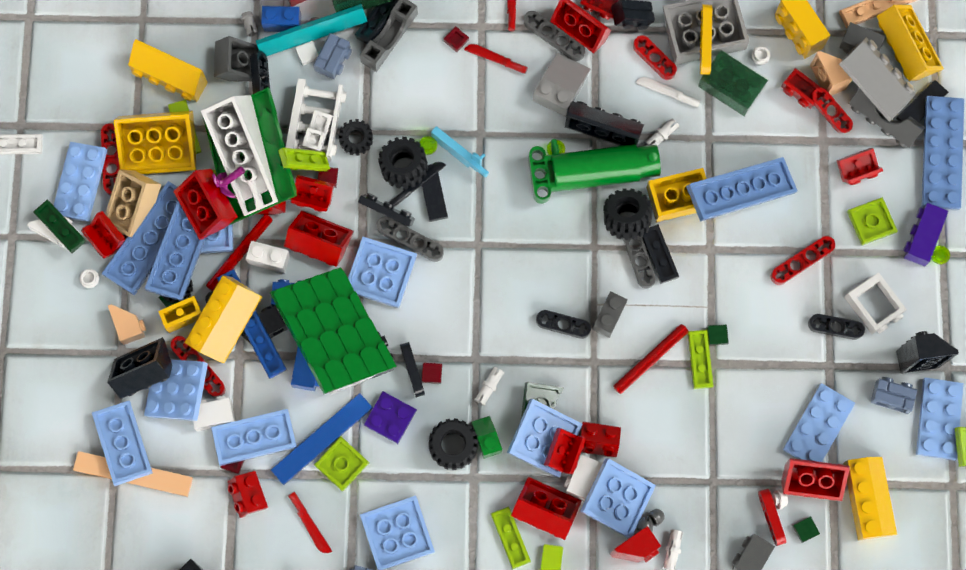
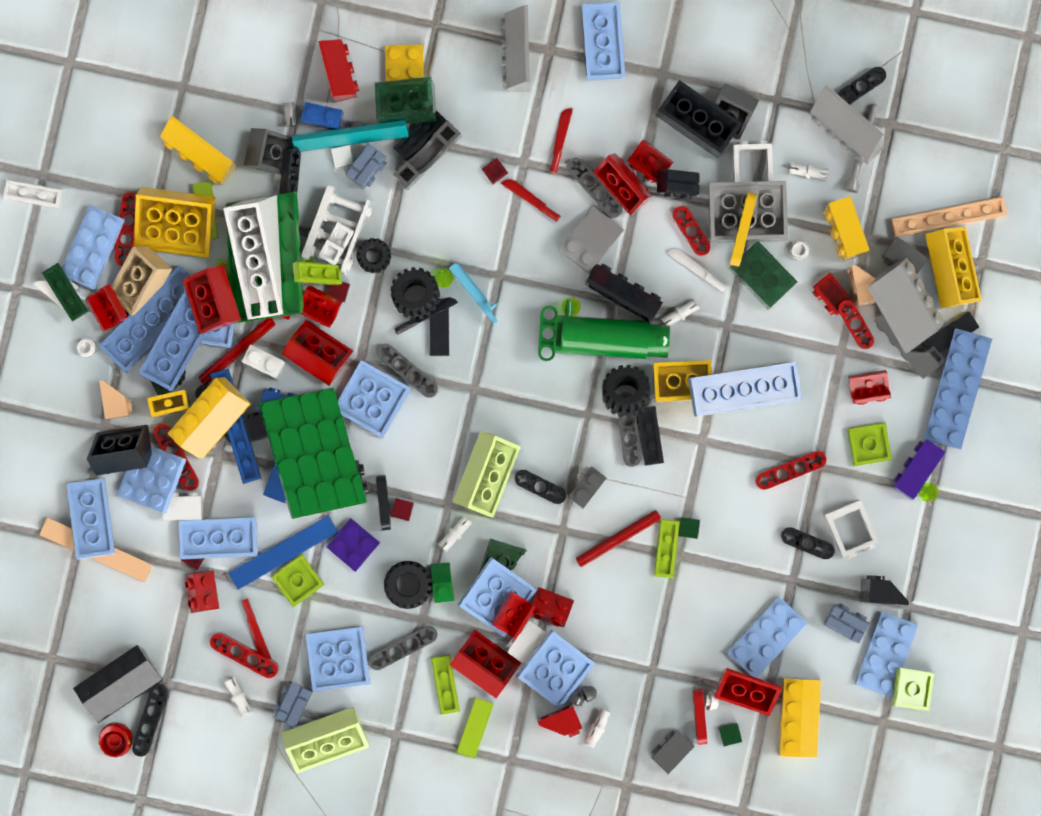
camera: 15 degrees right, 10 degrees up
magenta plant [212,166,245,198] -> none
black plate [358,193,415,227] -> none
none -> red beam [210,632,279,678]
none -> dark grey beam [369,626,438,670]
none -> yellowish green slope [453,431,521,518]

